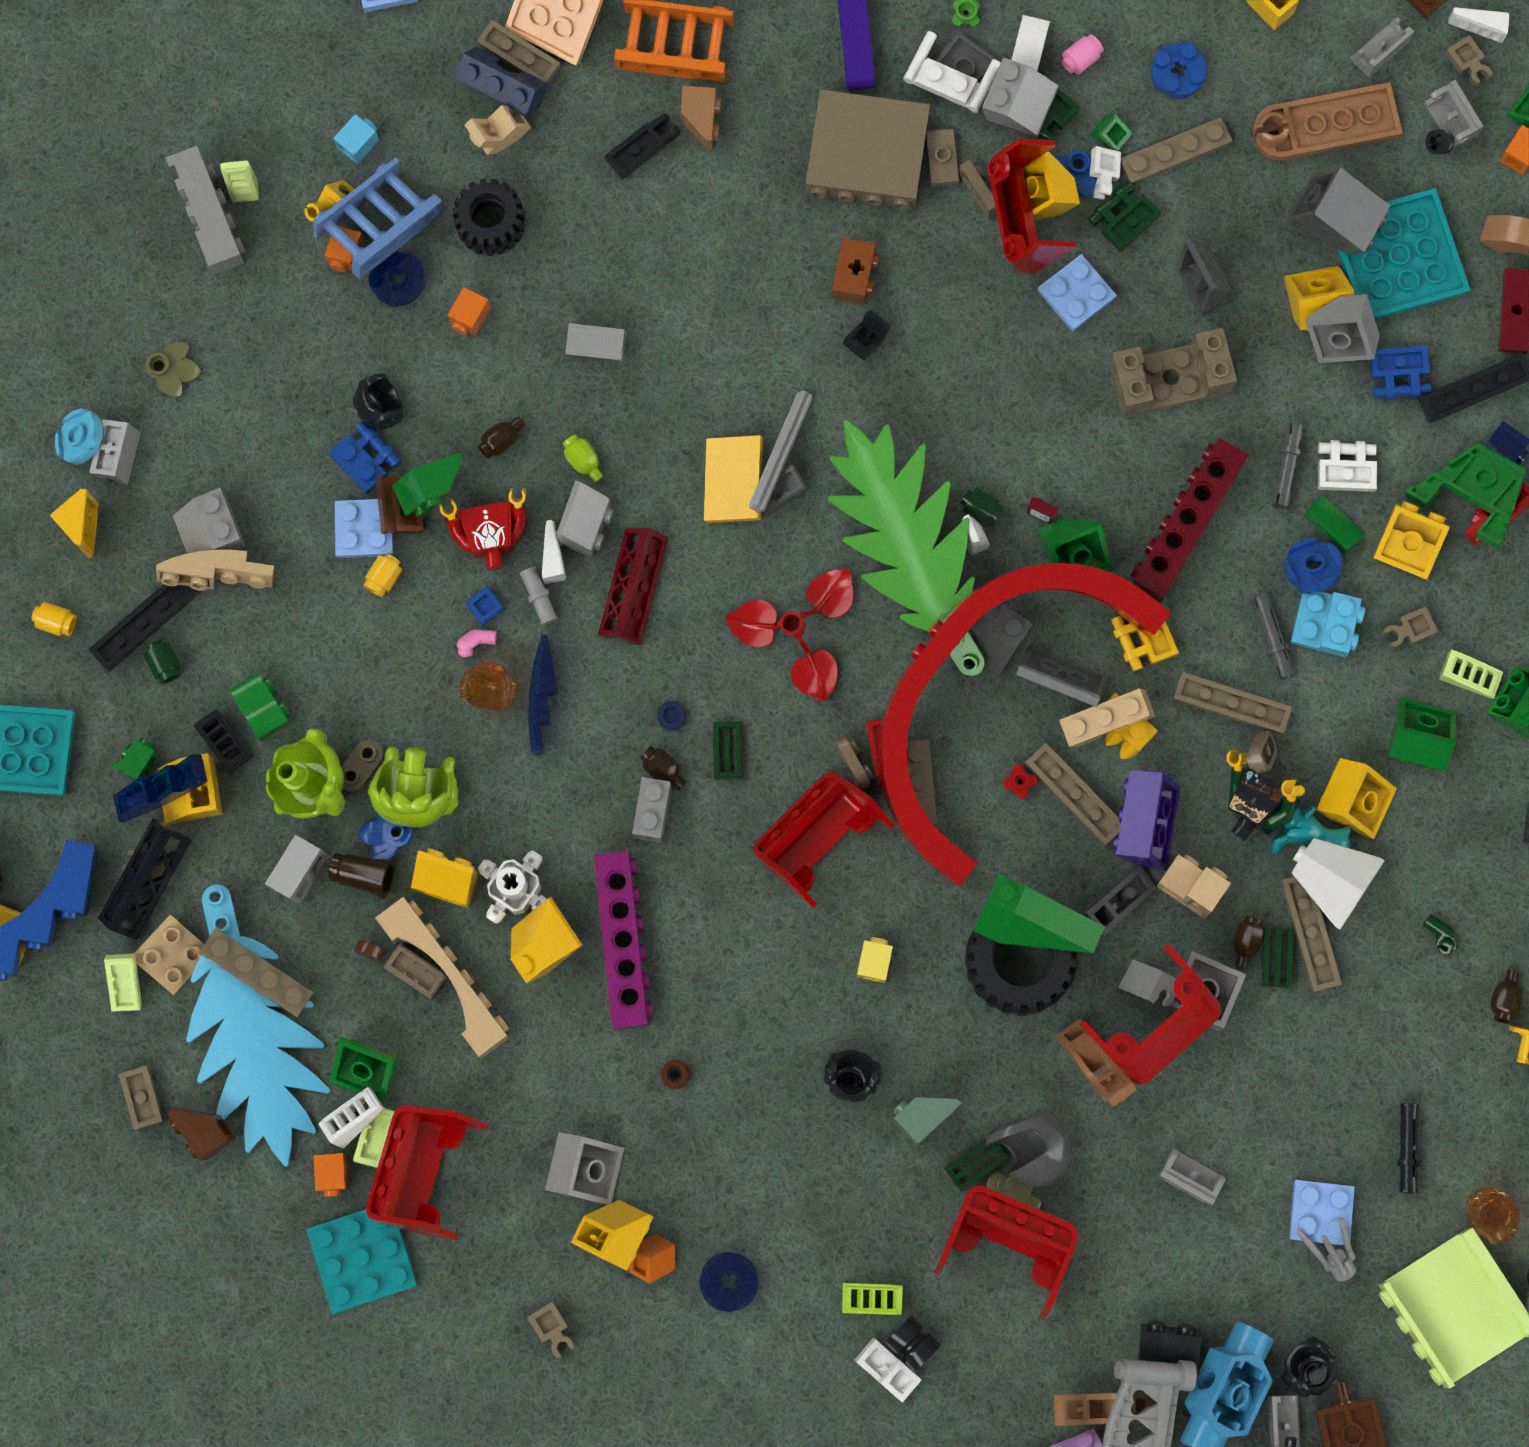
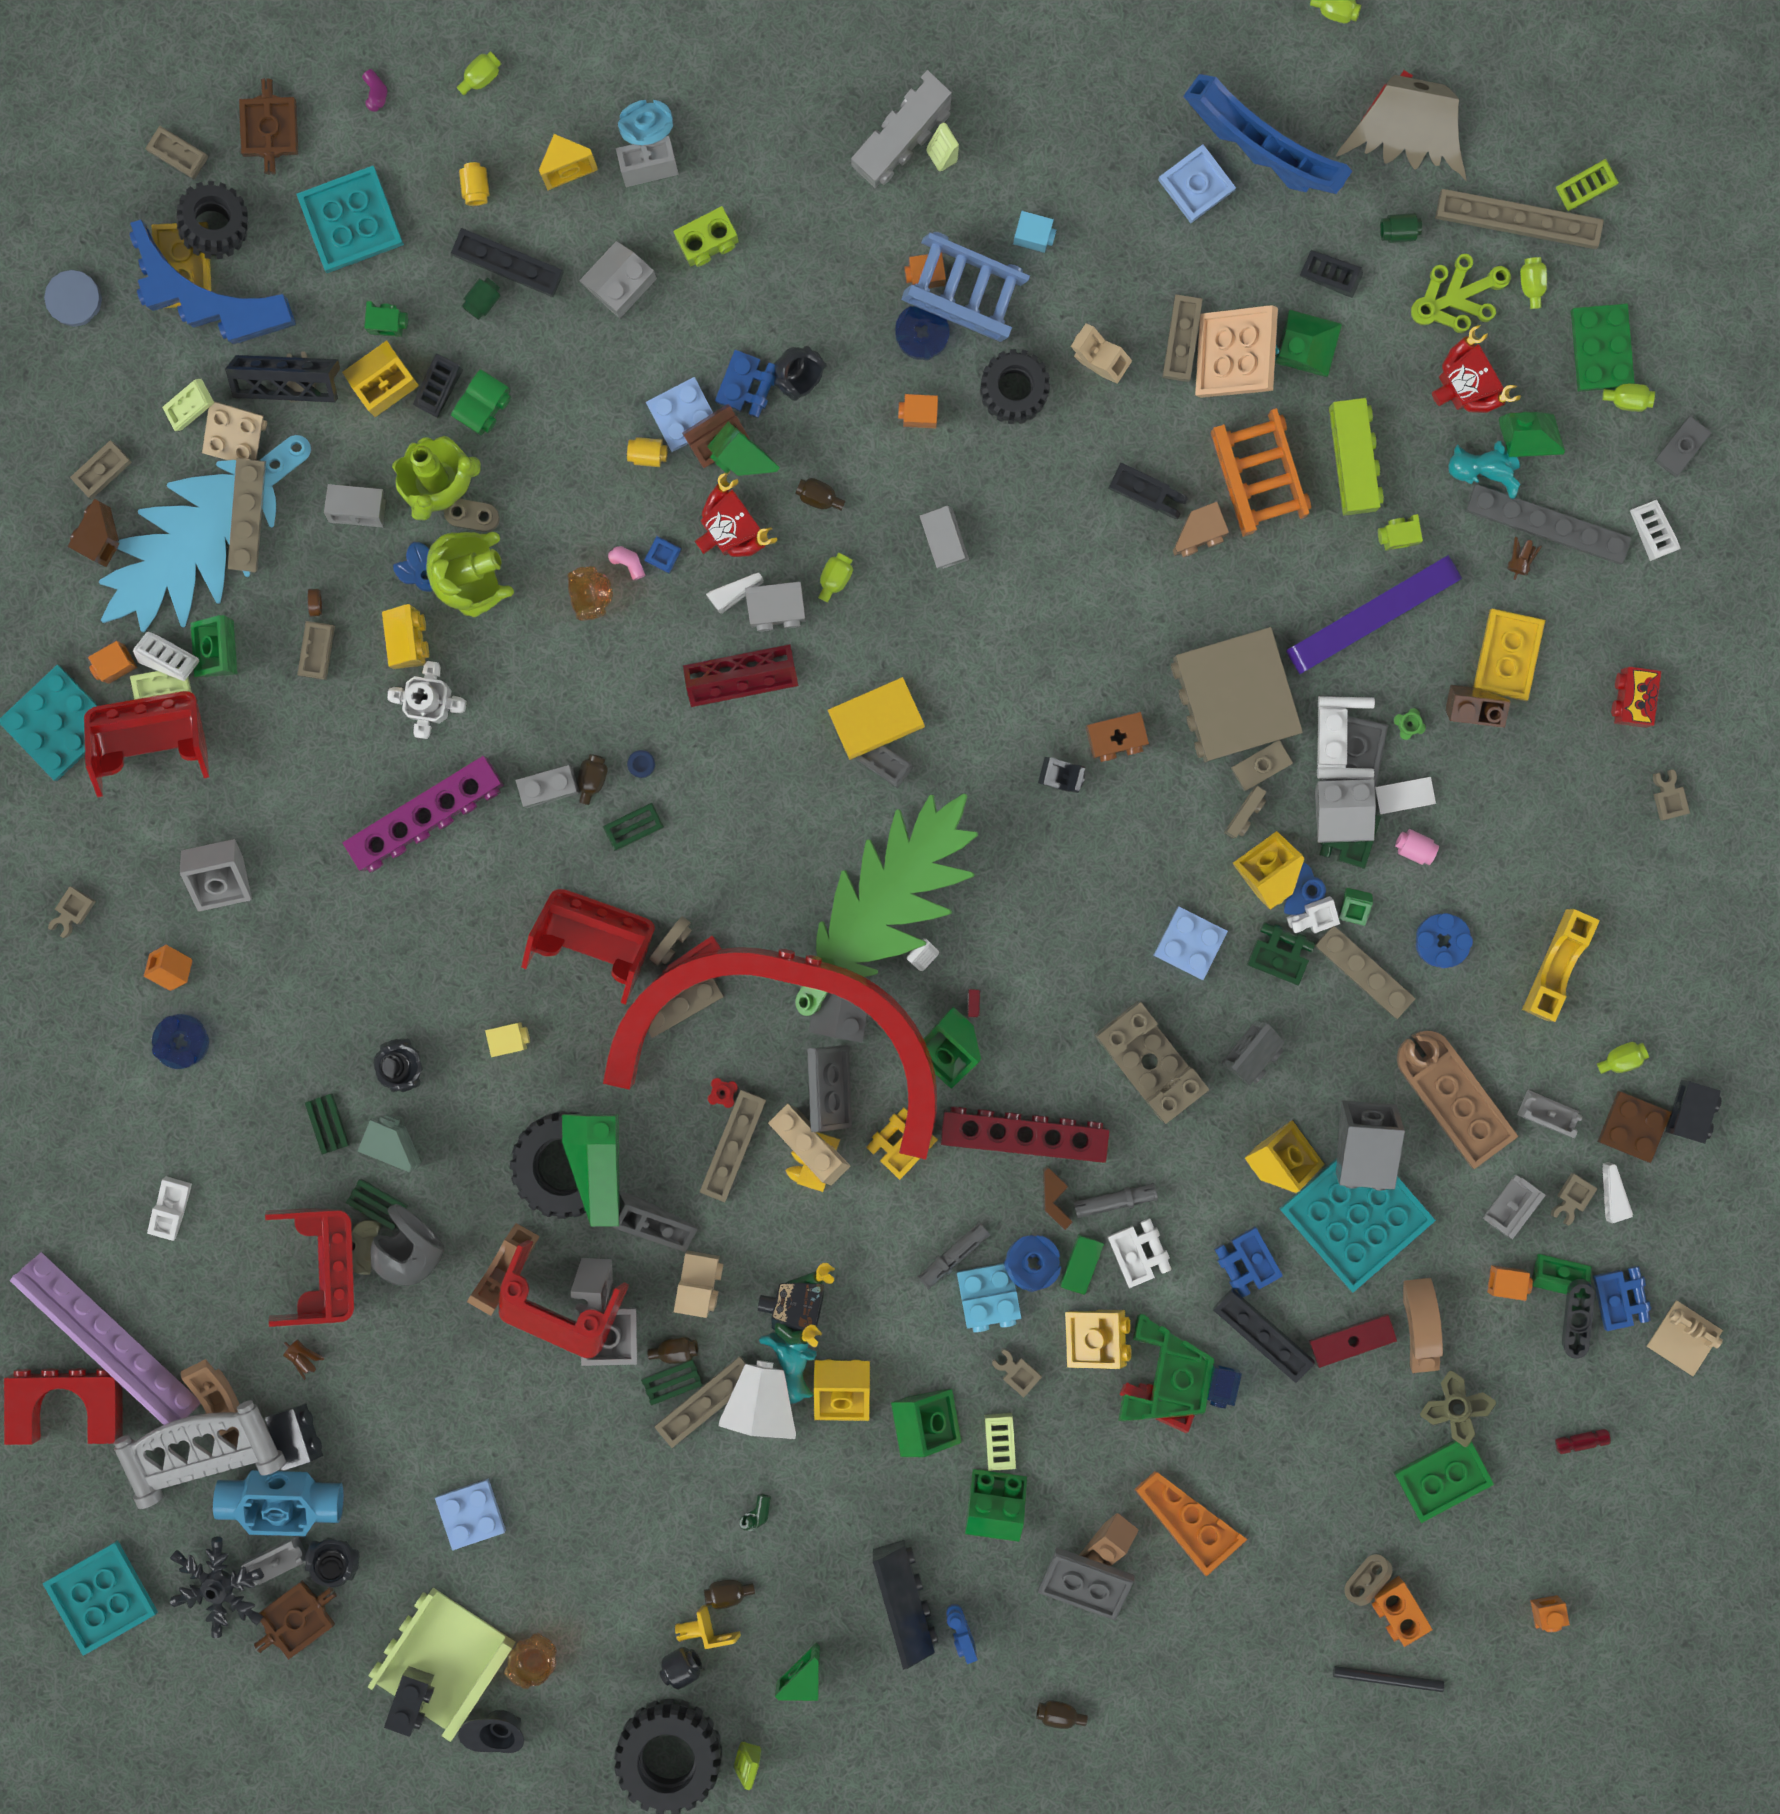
camera: 55 degrees right, 10 degrees up
clear blue slope [113,754,207,823] -> none
olive plate [145,342,201,397] -> none
tan slope [156,550,274,591] -> none
yellow bracket [305,180,354,221] -> none
dark brown plant [328,853,395,899] -> none
tan arch [375,897,510,1059] -> none
dark blue arch [455,47,548,115] -> none
yellow slope [511,897,583,984] -> none
light grey pin [520,567,558,626] -> none
clear blue slope [528,635,558,756] -> none
yellow slope [571,1200,654,1271] -> none
reddish brown plate [661,1060,691,1089] -> none
red plant [725,569,854,701] -> none
light grey axle [749,390,813,513] -> none
lime slope [842,1283,903,1315] -> none
black wheel [885,1315,941,1372] -> none
dark green brick [960,487,1004,526] -> none
red windscreen [987,138,1076,274] -> none
dark purple slope [1114,770,1180,871] -> none
light grey hinge [1157,1148,1226,1206] -> none
dark tan plate [1173,672,1292,736] -> none
dark tan plate [1246,730,1277,773] -> none
light grey plant [1297,1218,1356,1281] -> none
light grey slope [1306,294,1380,363] -> none
black pin [1397,1103,1421,1194] -> none
black bush [1425,129,1454,155] -> none
none -> reddish brown piece [283,1340,325,1380]
none -> dark green tile [305,1093,350,1155]
none -> black brick [384,1666,435,1737]
none -> lime brick [673,206,739,267]
none -> reddish brown slope [1043,1165,1072,1230]

